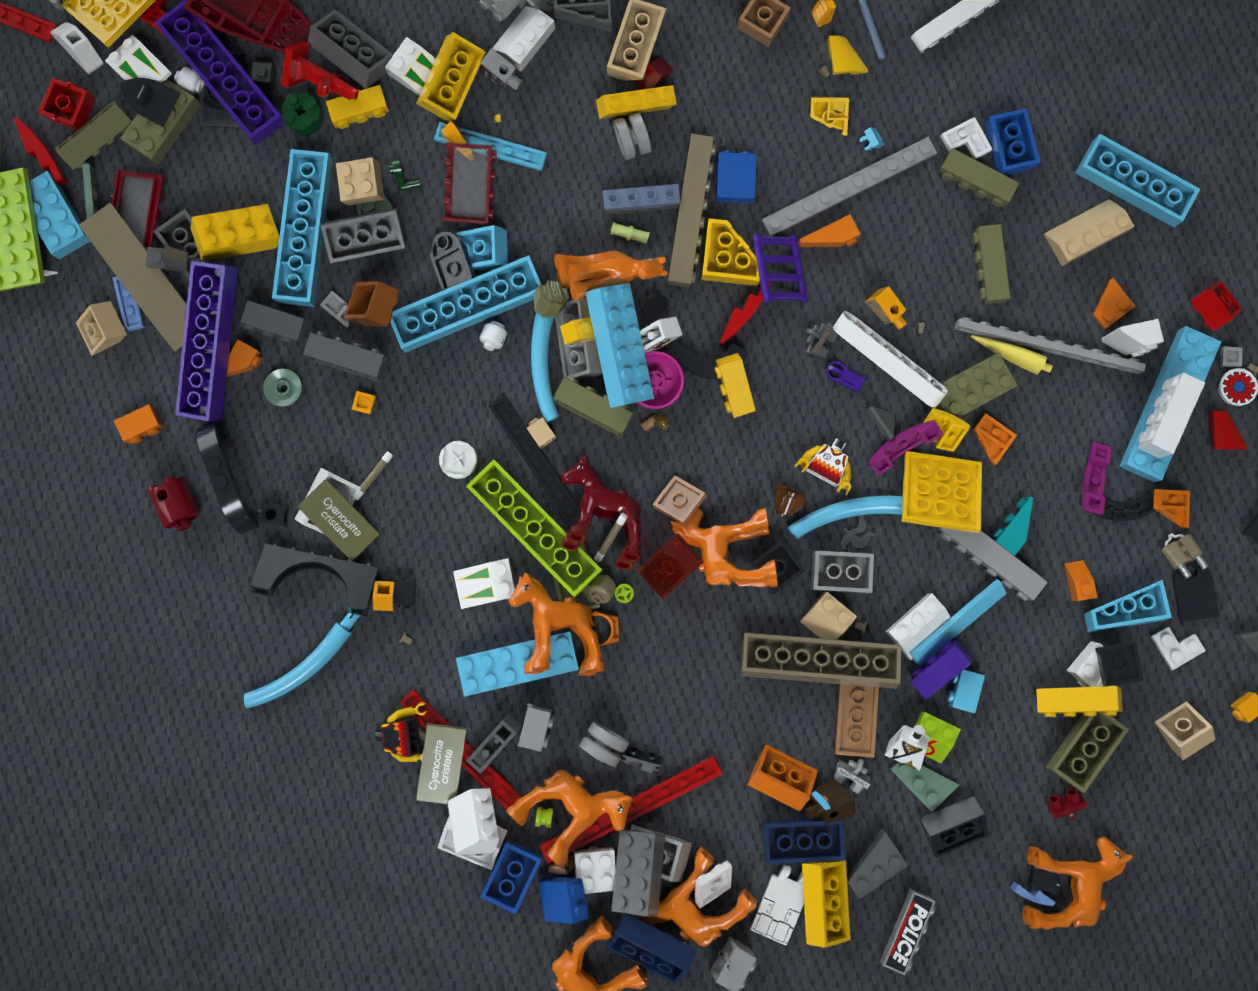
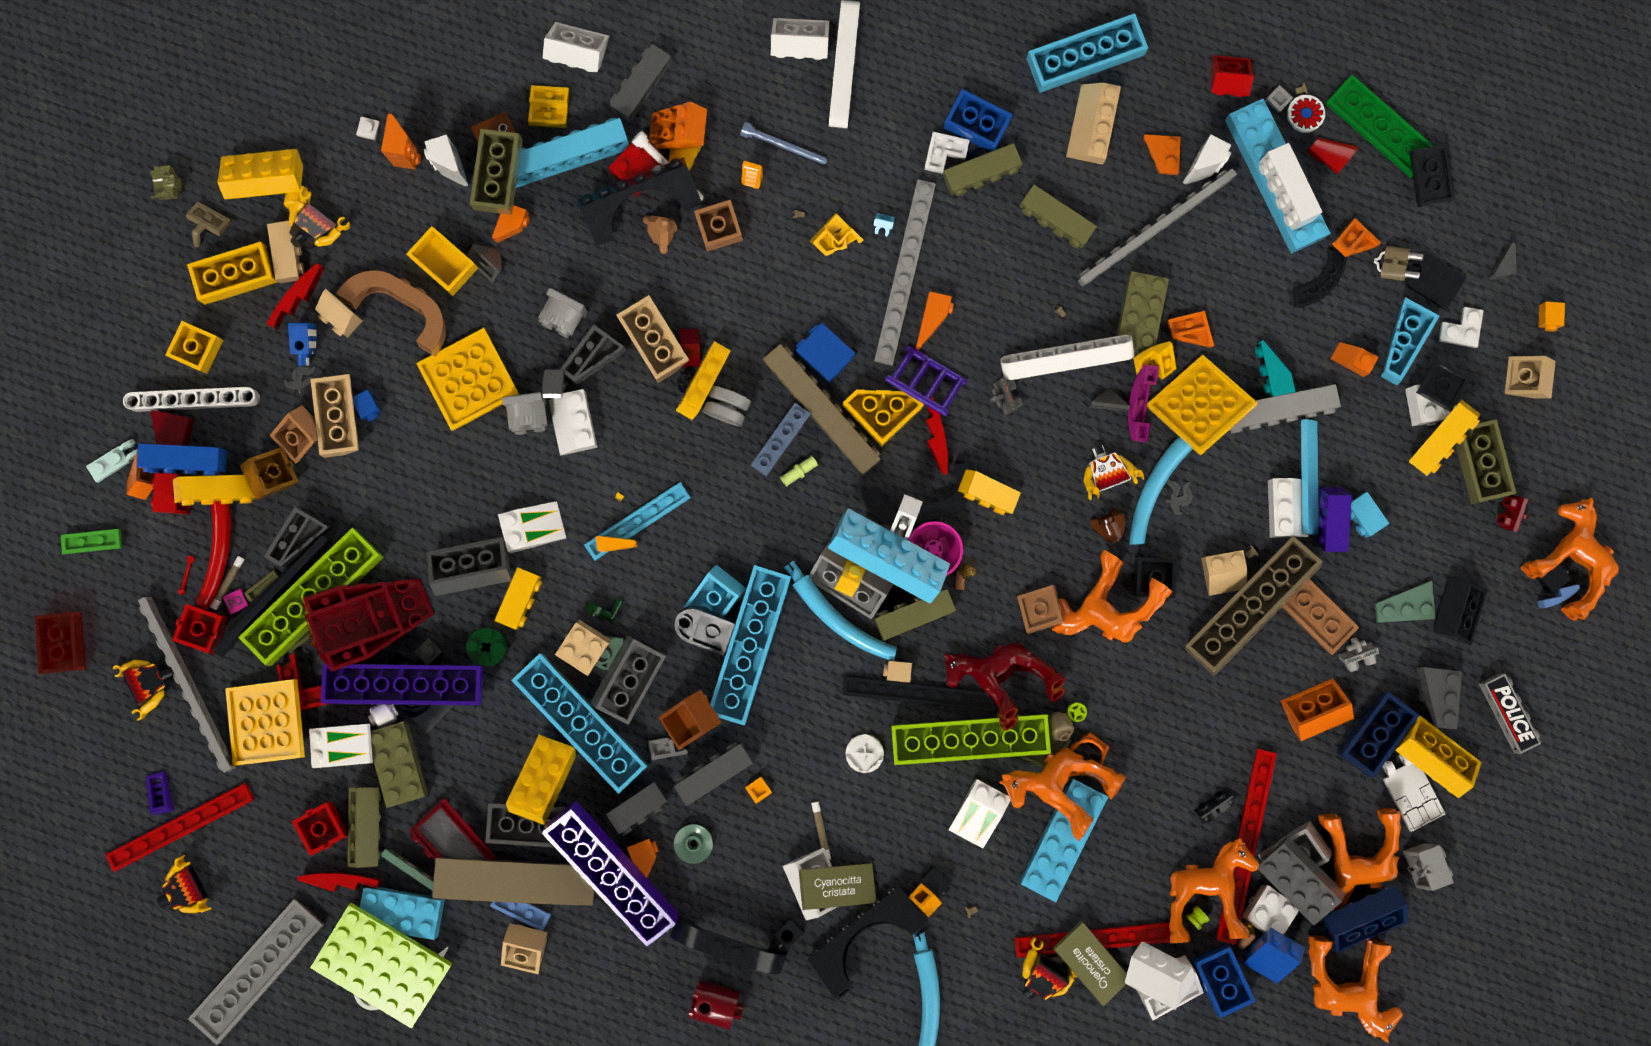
camera: 50 degrees left, 0 degrees up
white slope [50,22,103,75] -> none
orange brick [114,404,164,444] -> none
black shield [119,78,181,127] -> none
dark grey slope [145,246,189,272] -> none
red piece [281,42,359,100] -> none
yellow brick [416,32,486,122] -> none
clear window [443,142,497,224] -> none
dark grey slope [466,713,523,774] -> none
light grey torso [479,48,522,90] -> none
white head [479,321,507,351] -> none
light grey brick [517,703,555,752] -> none
olive hair [533,281,569,318] -> none
orange animal [554,250,668,301] -> none
light grey wheel [579,721,629,767] -> none
dark tan bar [594,513,628,562] -> none
clear red brick [637,533,704,599] -> none
white plate [695,861,732,908] -> none
dark brown torso [805,777,856,824] -> none
light grey brick [811,551,874,593] -> none
dark purple piece [826,361,865,392] -> none
yellow slope [827,36,868,75] -> none
light orange torso [865,286,907,330] -> none
white torso [885,725,929,771] -> none
lime slope [915,711,961,763] -> none
light yellow piece [971,335,1053,375] -> none
magenta slope [1082,442,1112,515] -> none

